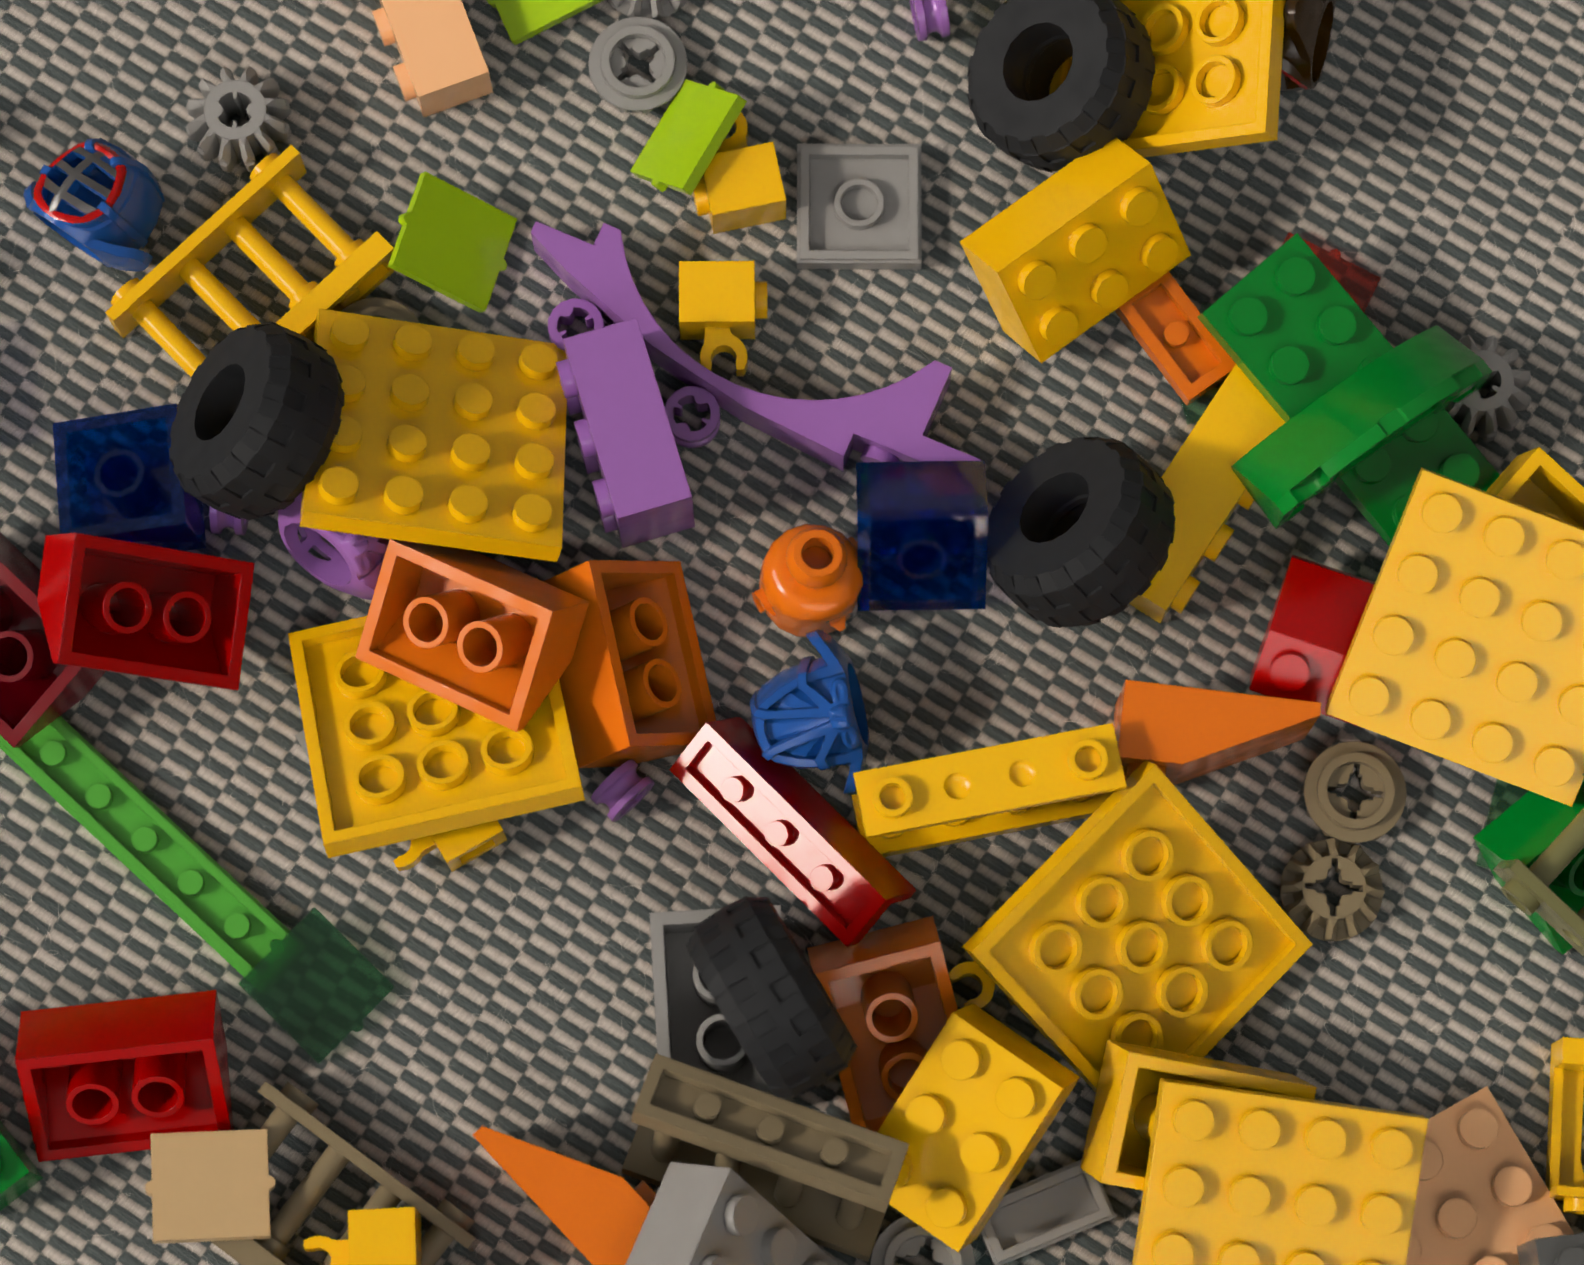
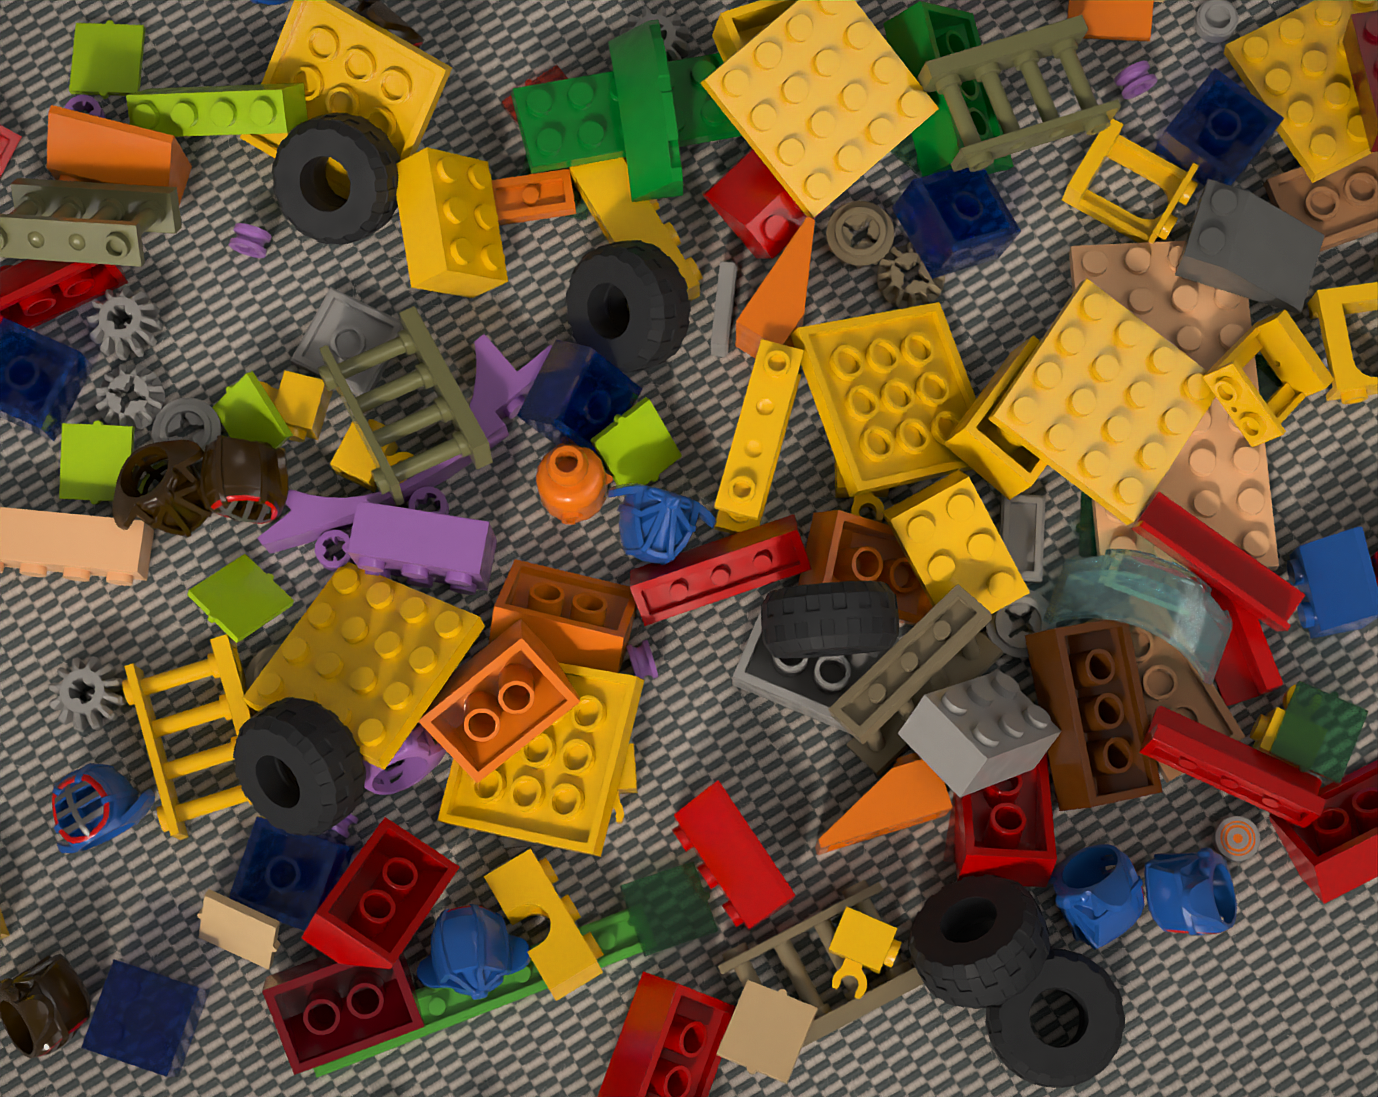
camera: 60 degrees left, 0 degrees up
none -> dark brown piece [113,439,212,538]
none -> tan piece [197,889,281,970]
none -> dark brown piece [200,435,288,524]
none -> olive fence [318,306,493,506]
none -> blue piece [417,904,532,1000]
none -> yellow arch [483,848,604,1001]
none -> lime piece [590,397,682,497]
none -> red slope [672,780,796,931]
none -> light grey tile [711,261,737,357]
none -> clear blue brick [892,168,1021,279]

